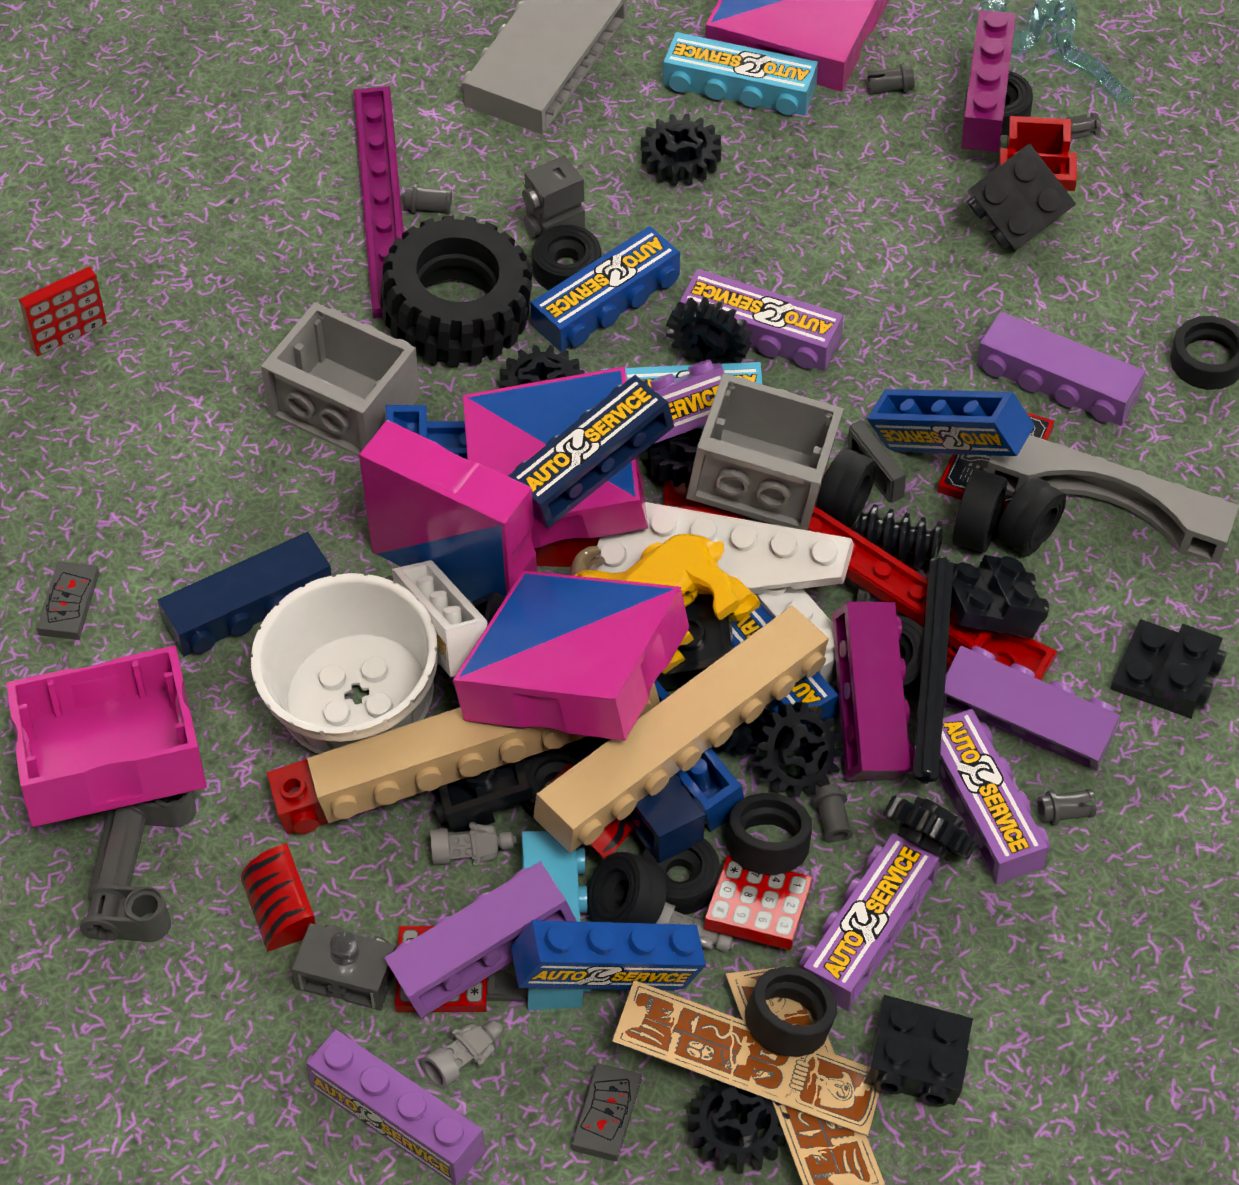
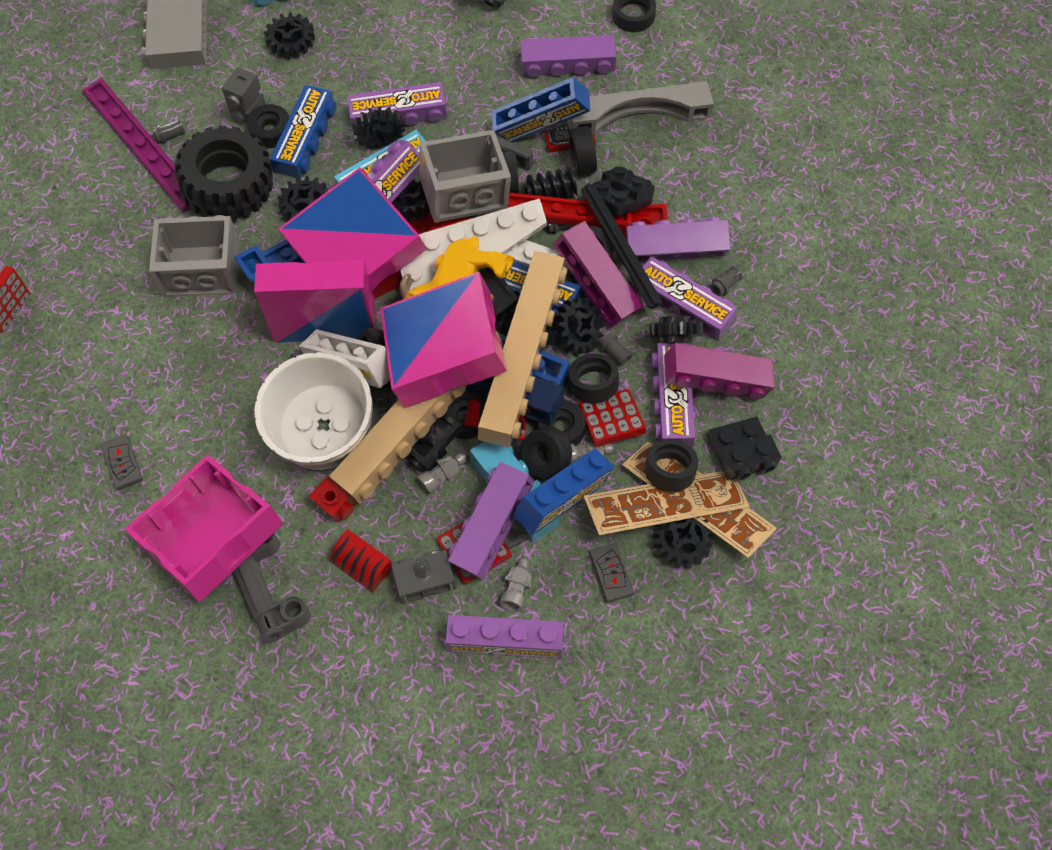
camera: 30 degrees left, 10 degrees up
dark blue brick [157,532,332,657] -> none
dark blue brick [508,374,675,529] -> none
black tyre [996,477,1066,556] -> none
black plate [1110,619,1227,719] -> none
none -> magenta brick [664,343,775,400]

